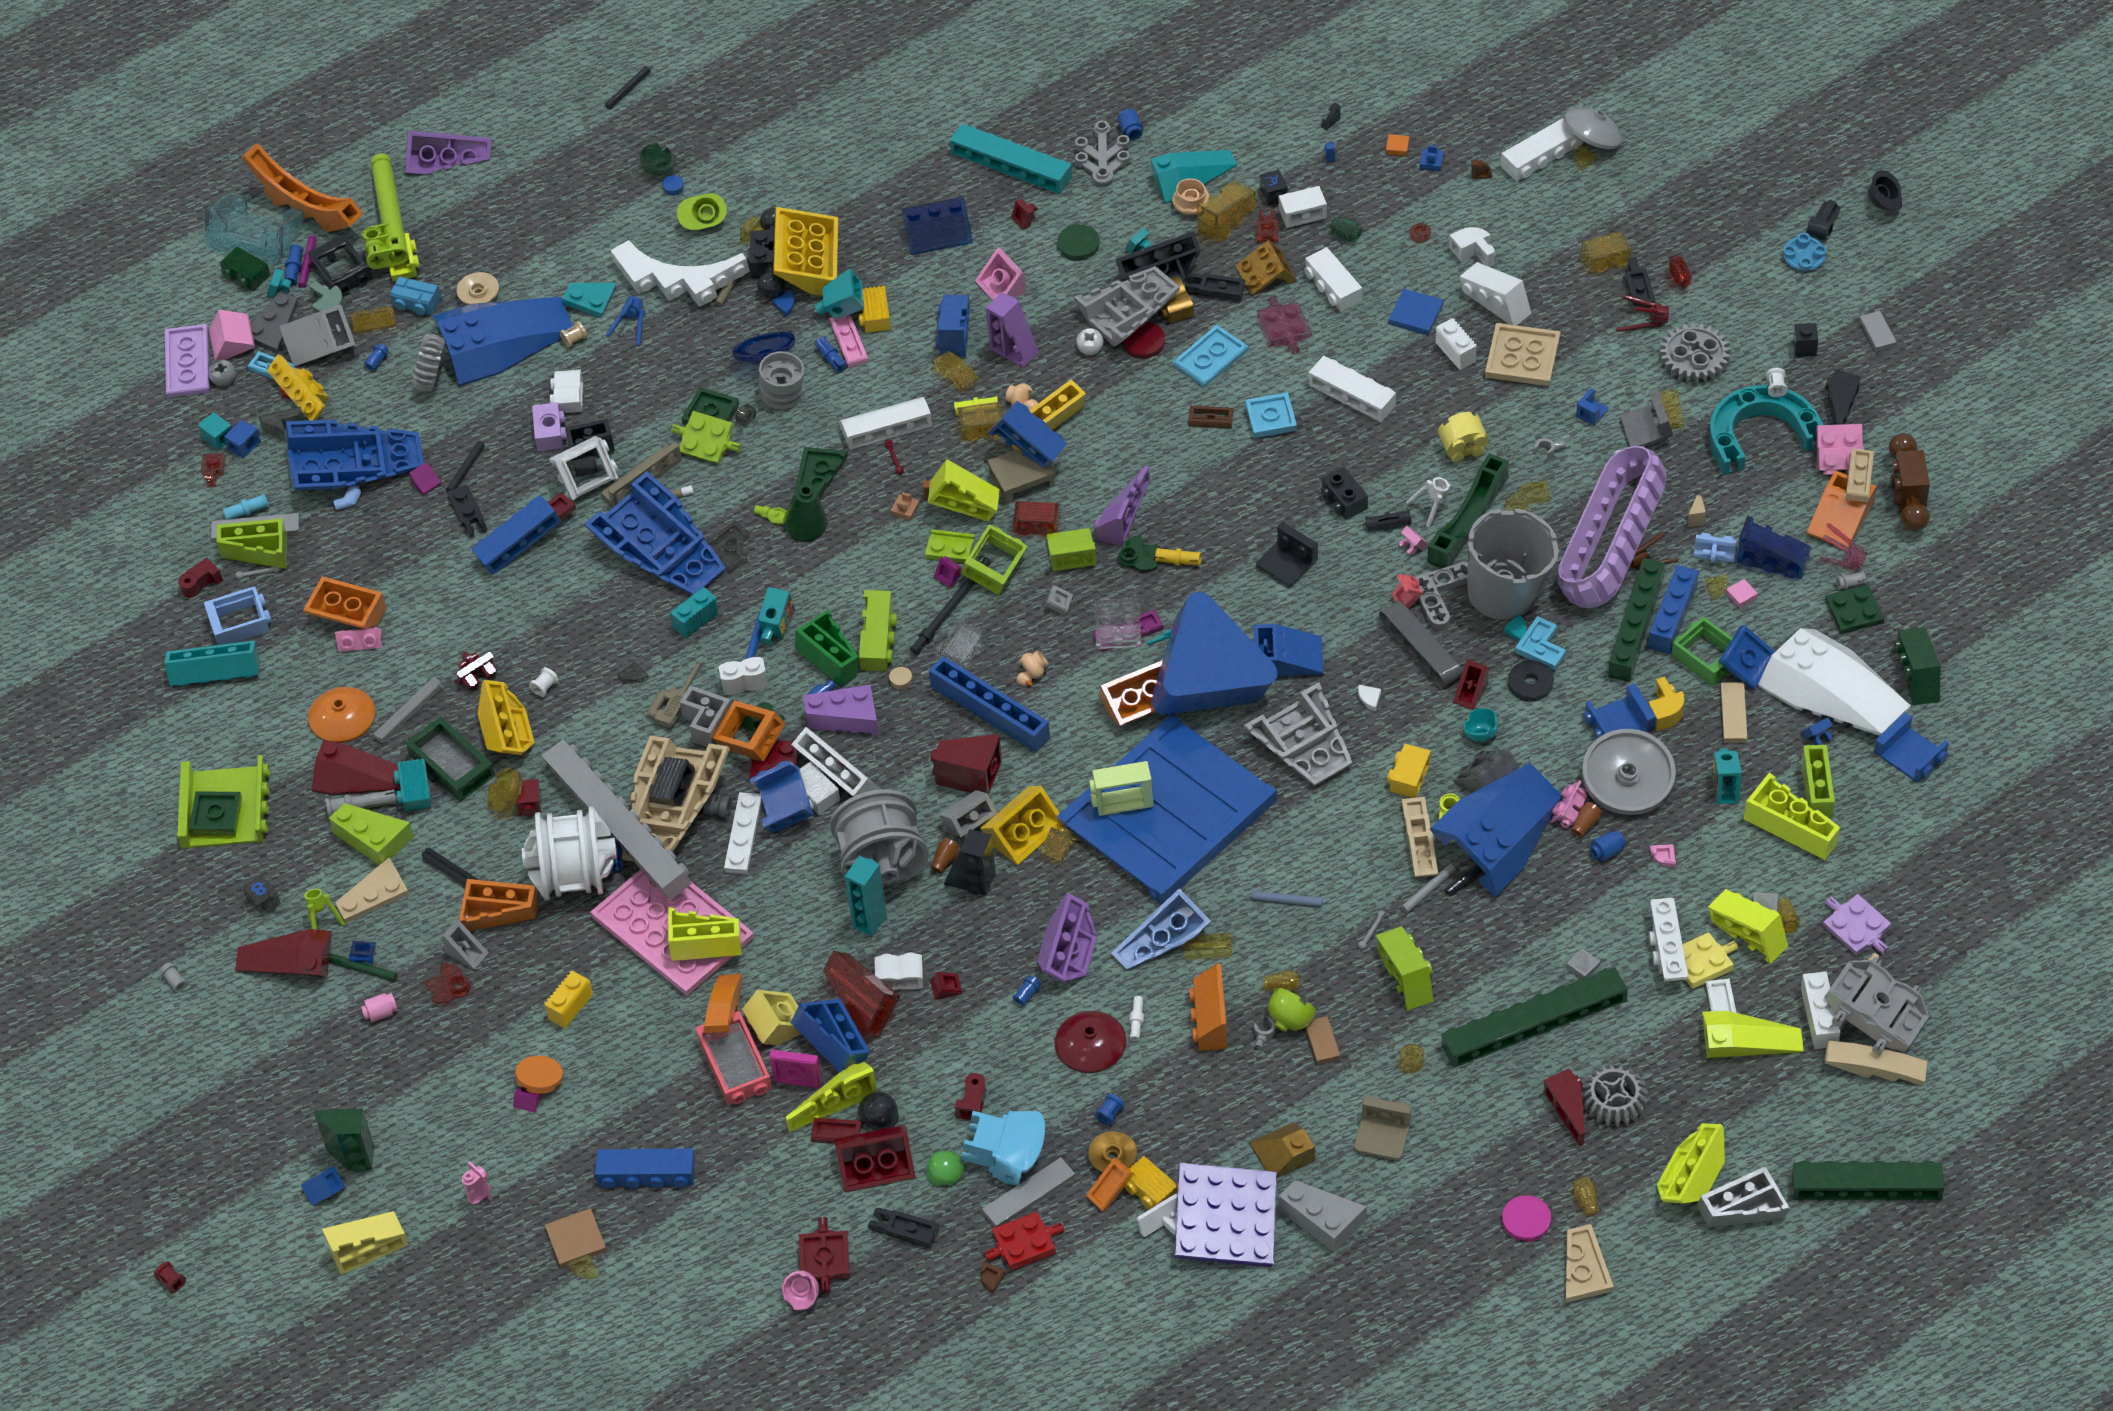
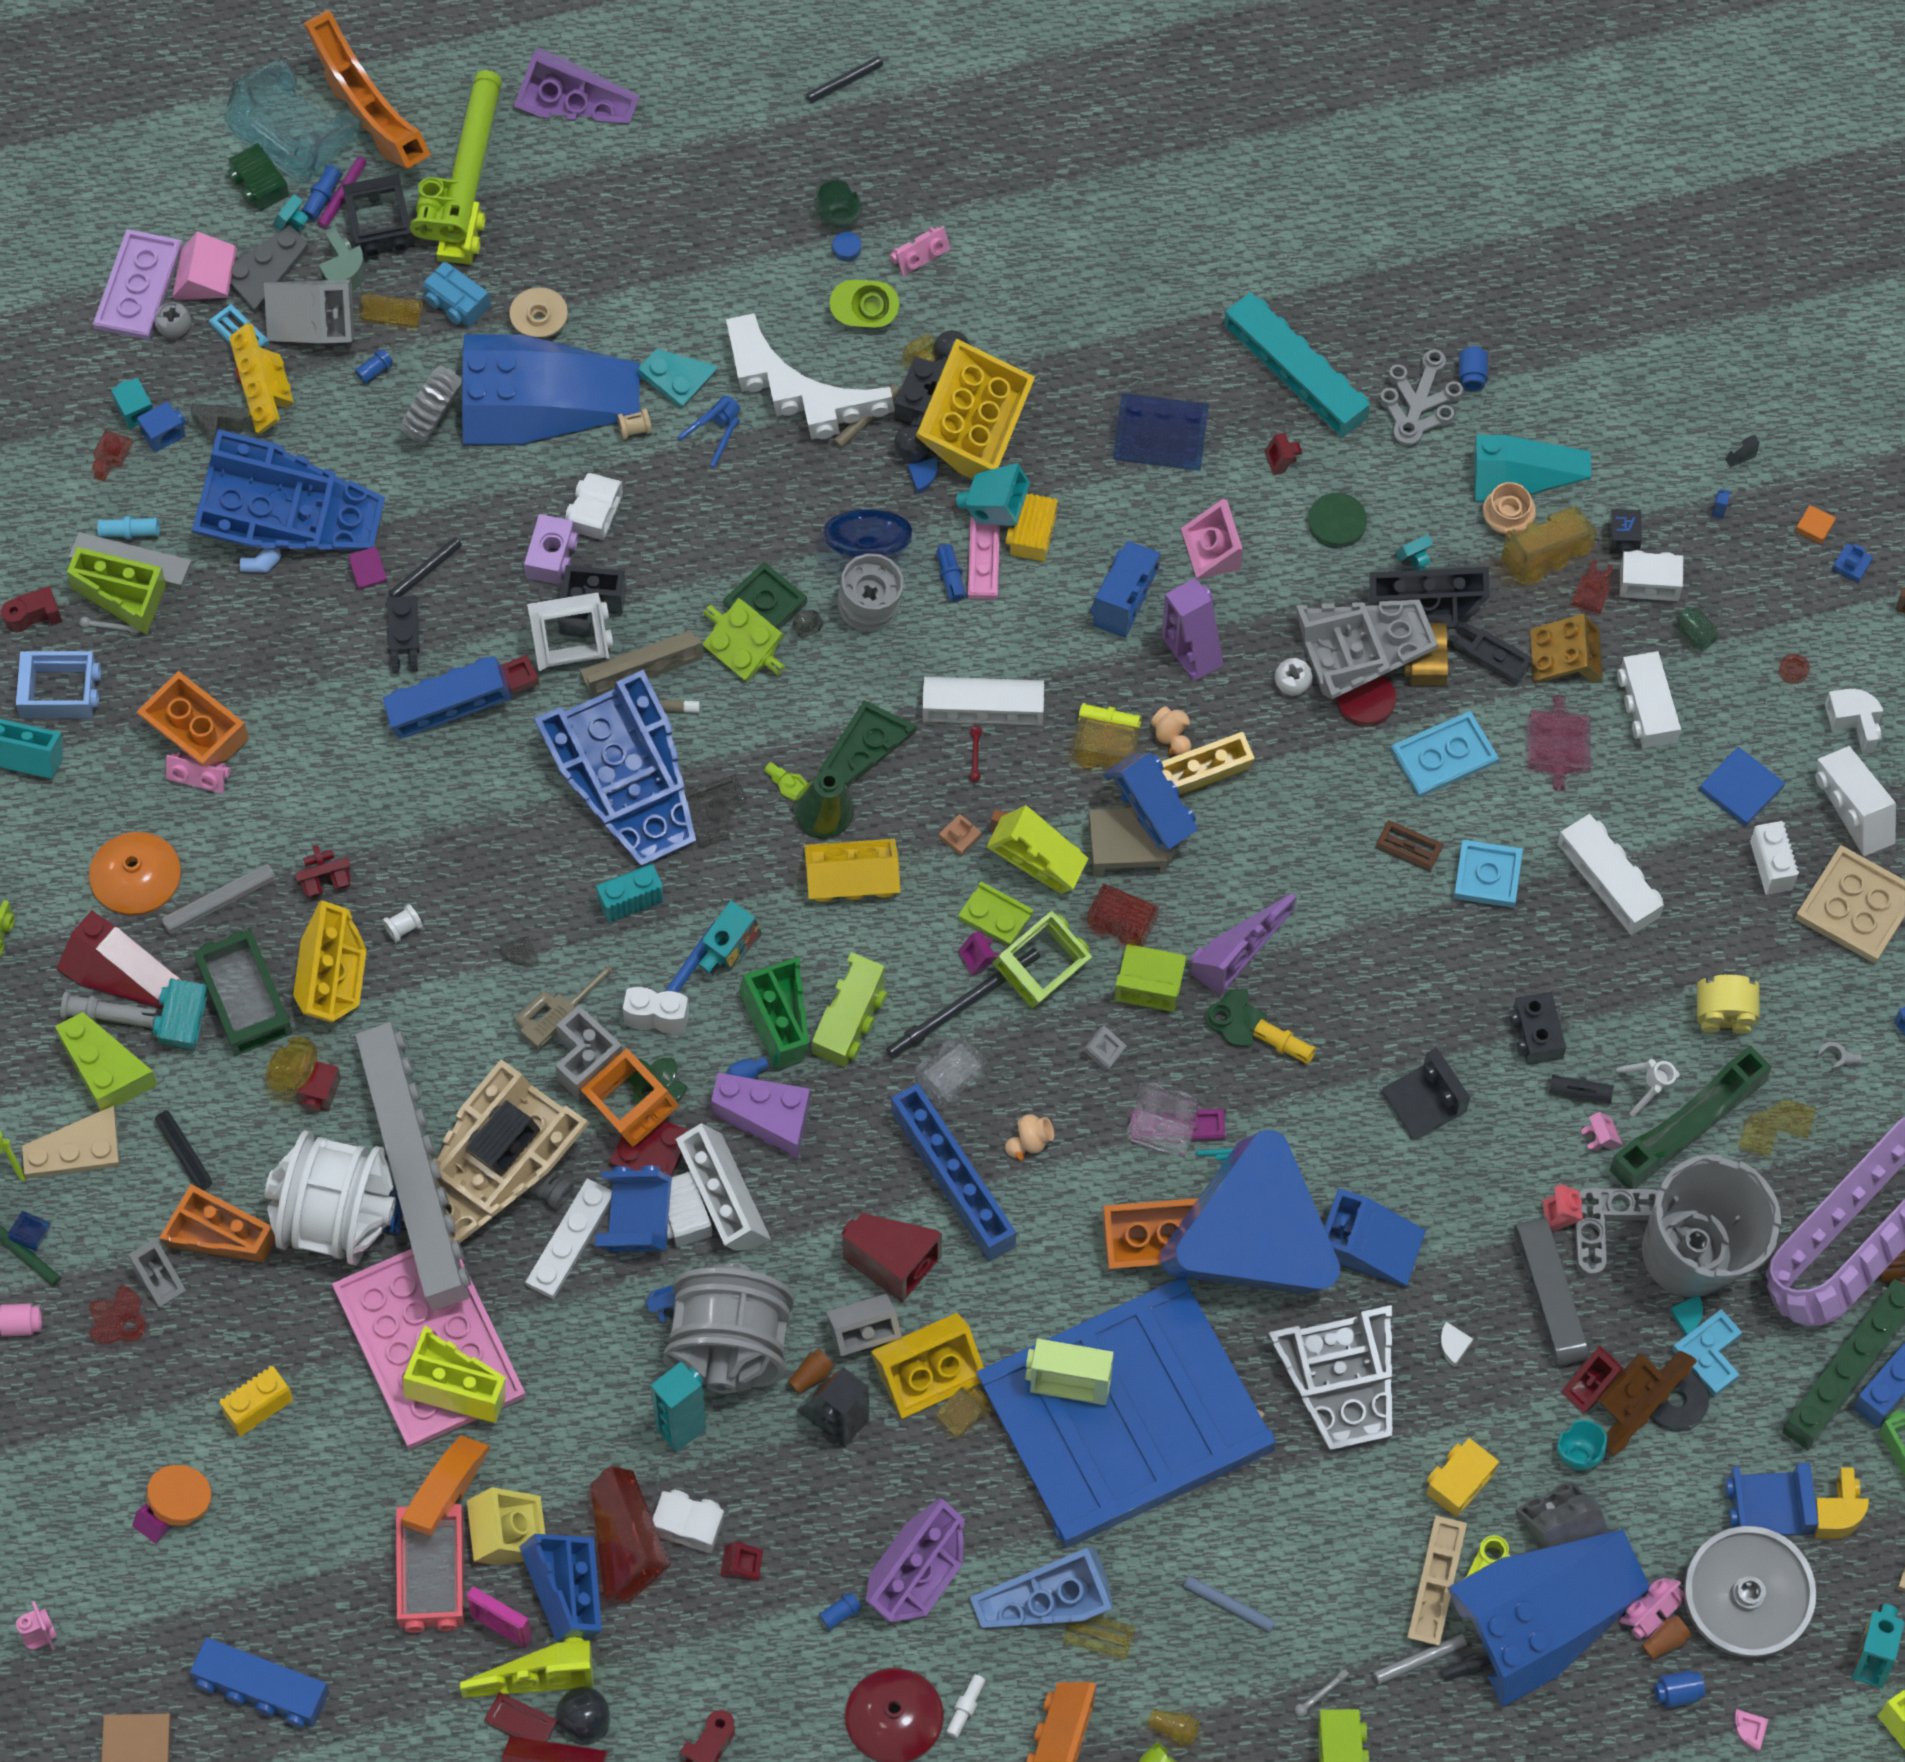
camera: 15 degrees right, 10 degrees up
tan tile [889,667,912,690] -> none
clear yellow slope [932,351,979,391] -> none
none -> blue tile [646,1284,675,1322]
none -> yellow slope [804,839,900,902]
none -> bright pink hinge [889,226,950,276]
none -> reddish brown bracket [1597,1351,1697,1456]

